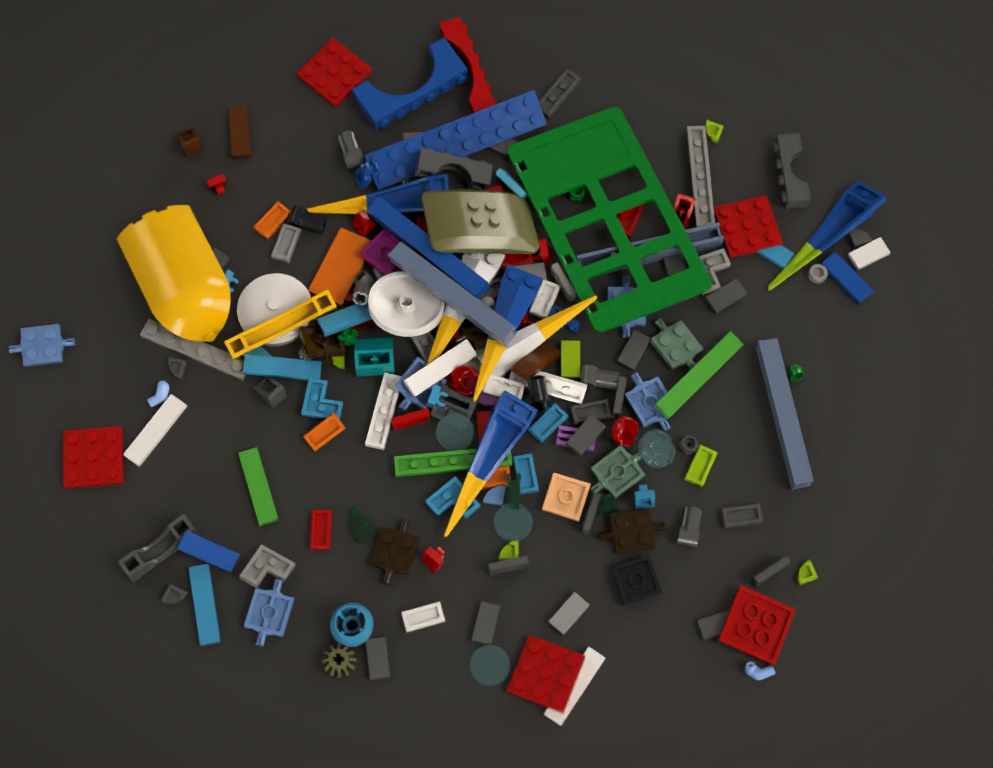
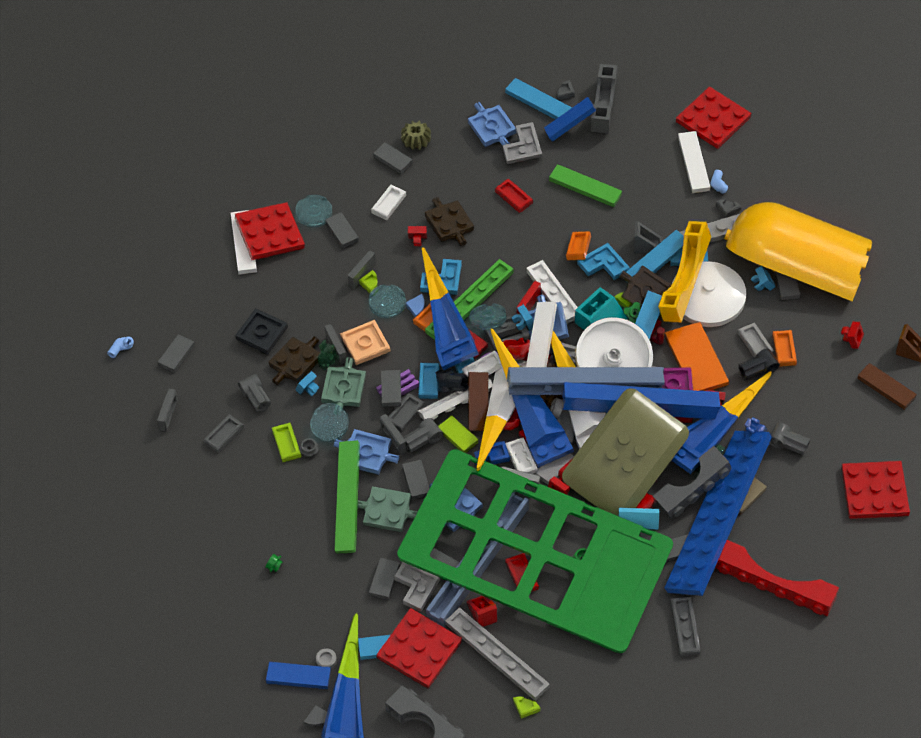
camera: 140 degrees right, 15 degrees down
medium blue plate [9,324,75,367] -> none
dark azure wheel [330,602,374,647] -> none
clear green plate [349,506,377,543] -> none
blue arch [352,38,468,130] -> none
dark grey piece [352,271,375,306] -> none
clear green plate [506,473,521,509] -> none
dark azure tile [513,453,539,495] -> none
light grey tile [548,592,590,636] -> none
red hair [611,416,638,447] -> none
red plate [717,585,796,666] -> none
sand blue tile [756,338,814,491] -> none
lime tile [797,560,818,586] -> none
white tile [848,237,890,271] -> none

